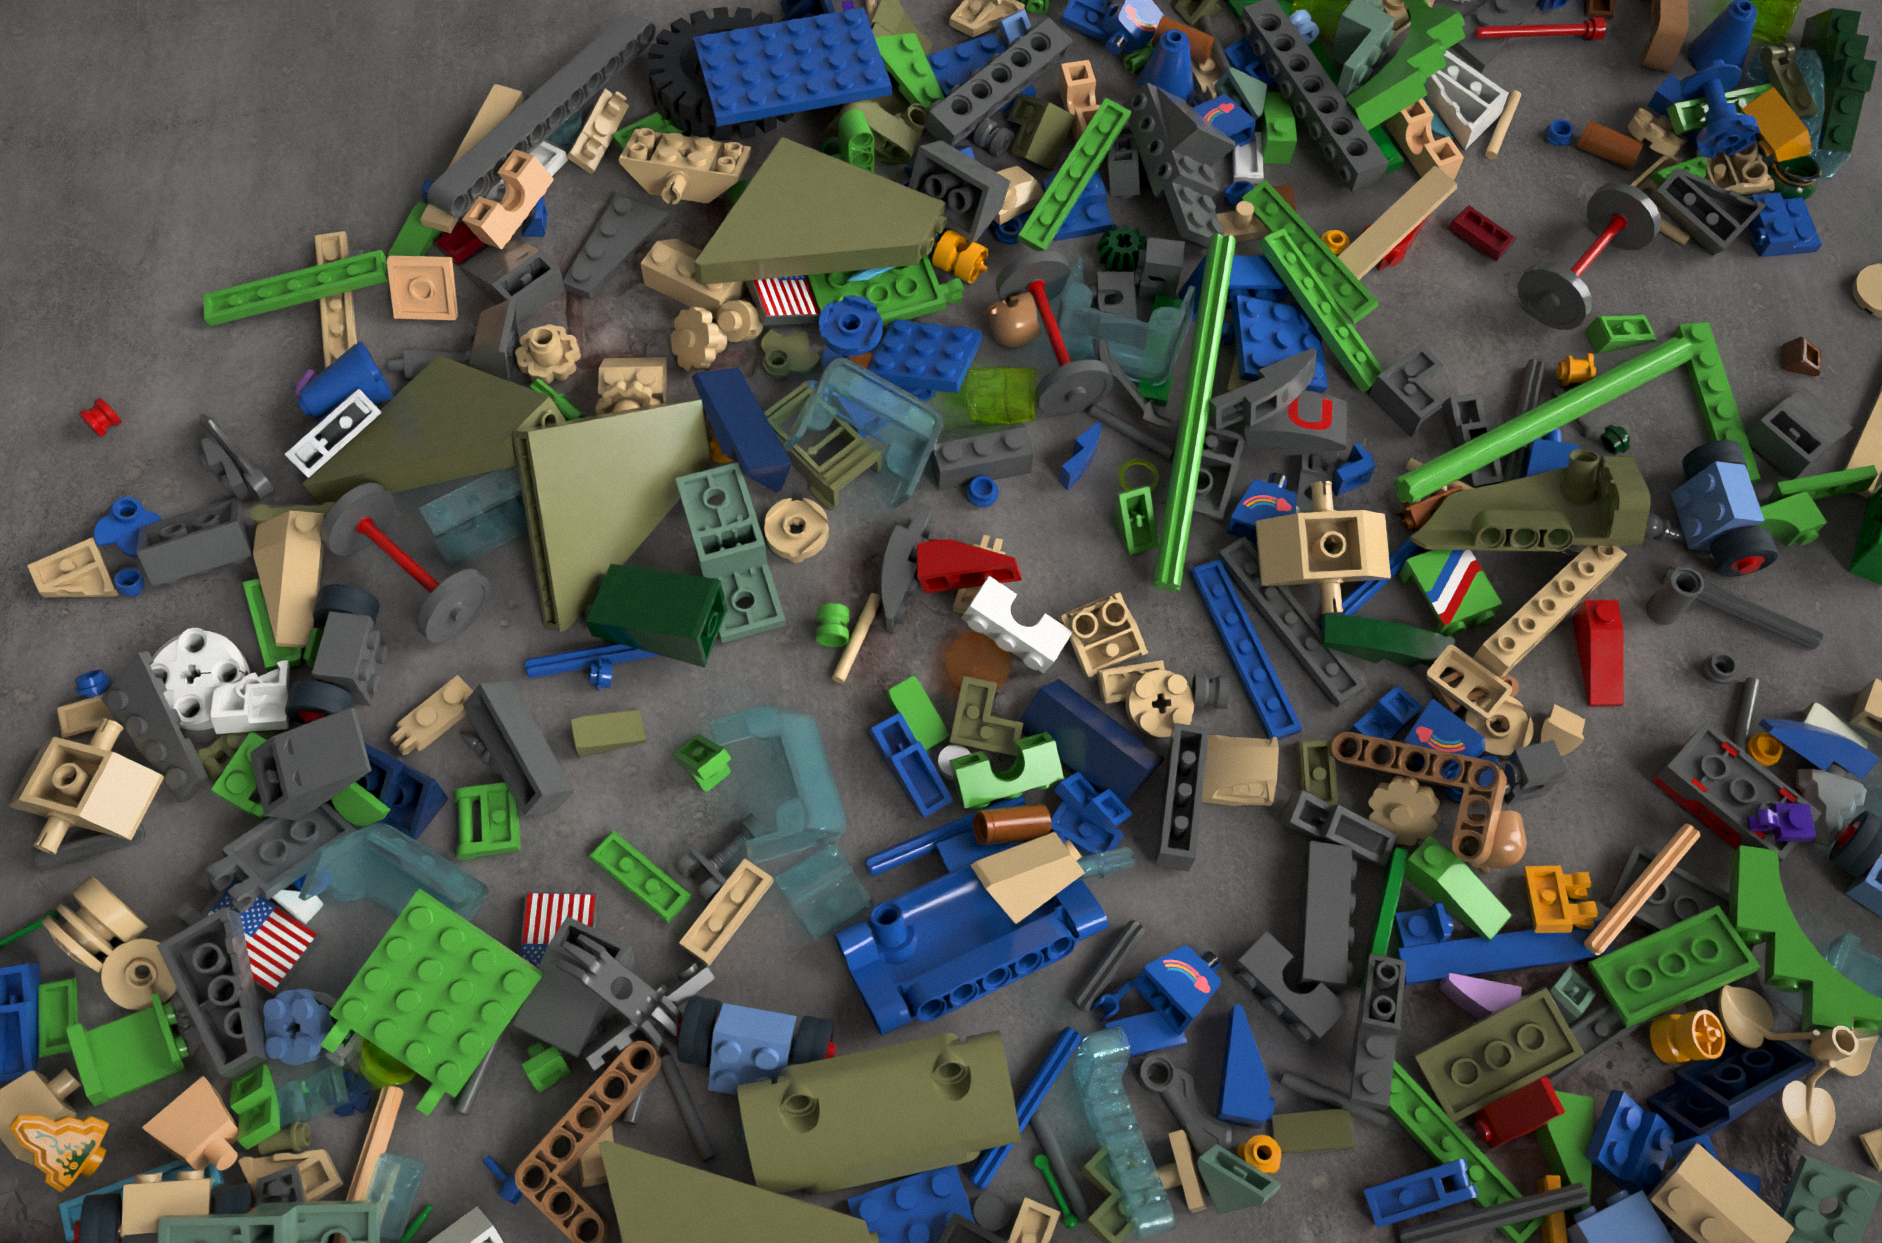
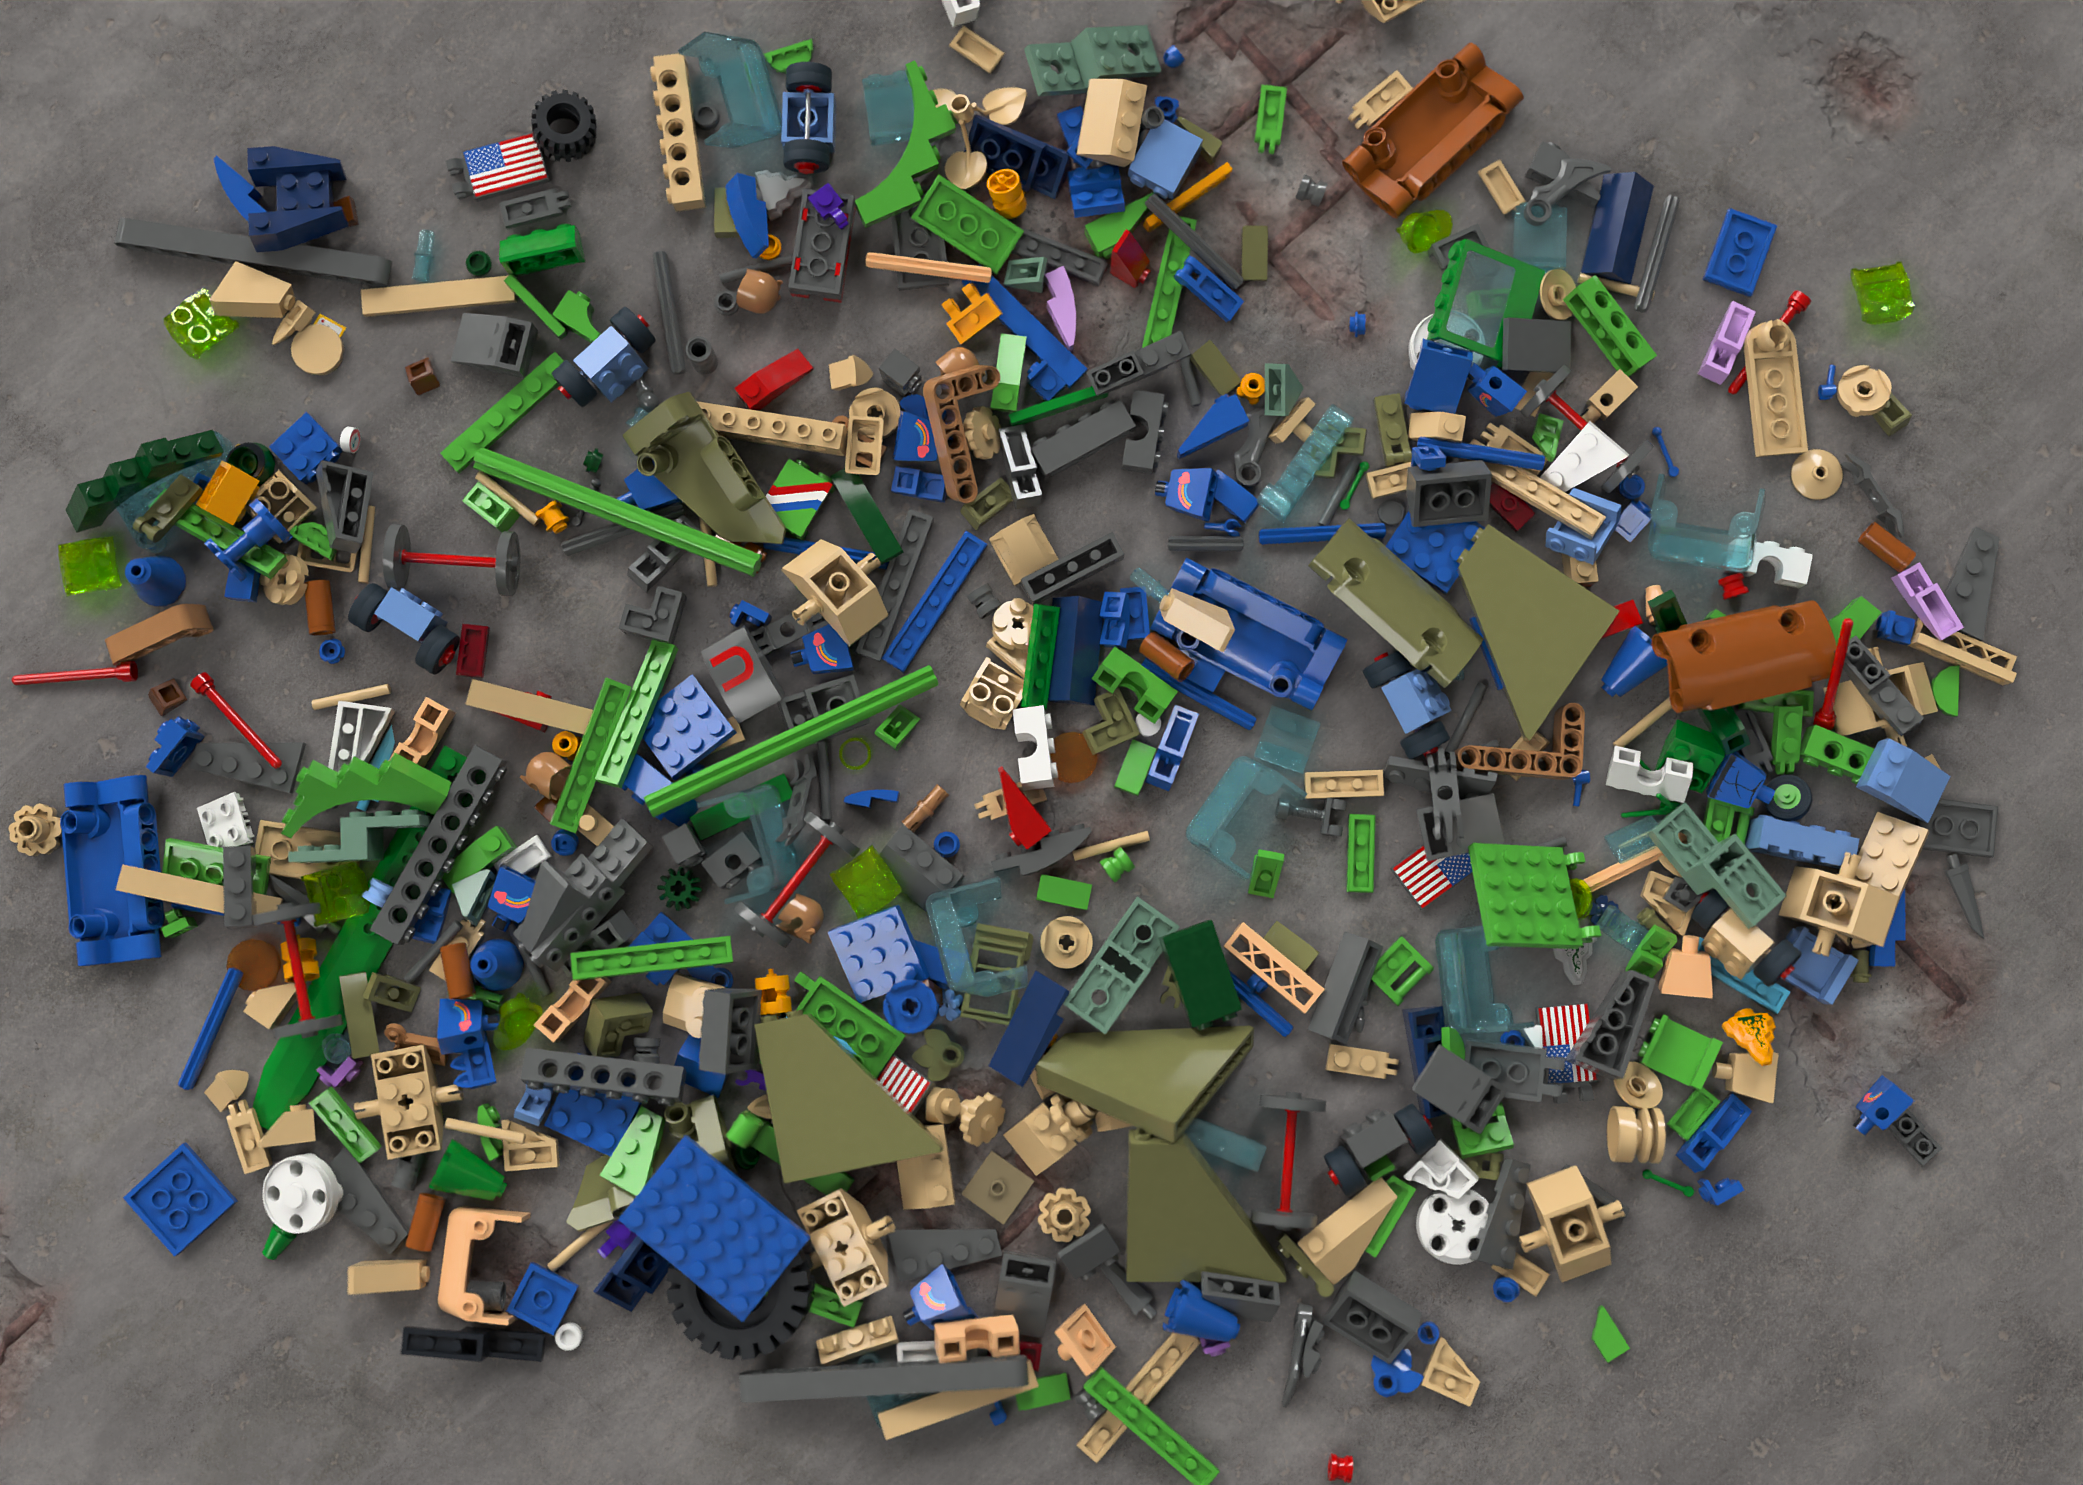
camera: 125 degrees left, 20 degrees up
medium blue plate [263,988,331,1065] -> none
bright green tile [521,1041,572,1093] -> none
bright green axle [529,379,586,421] -> none
dark grey slope [1209,348,1317,431] -> none
olive plate [1413,986,1585,1122] -> none
none -> white tile [340,426,361,453]
none -> brick [348,583,460,675]
none -> tan bar [475,471,541,526]
none -> clear neon green piece [493,992,543,1050]
none -> medium nougat helmet [520,752,571,801]
none -> medium nougat helmet [737,269,783,314]
none -> medium nougat pin [902,784,949,833]
none -> torso [903,1264,971,1330]
none -> dark tan plate [961,1150,1034,1225]
none -> green tile [1021,604,1060,710]
none -> bright green slope [1036,874,1092,910]
none -> light nougat fence [1223,922,1324,1014]

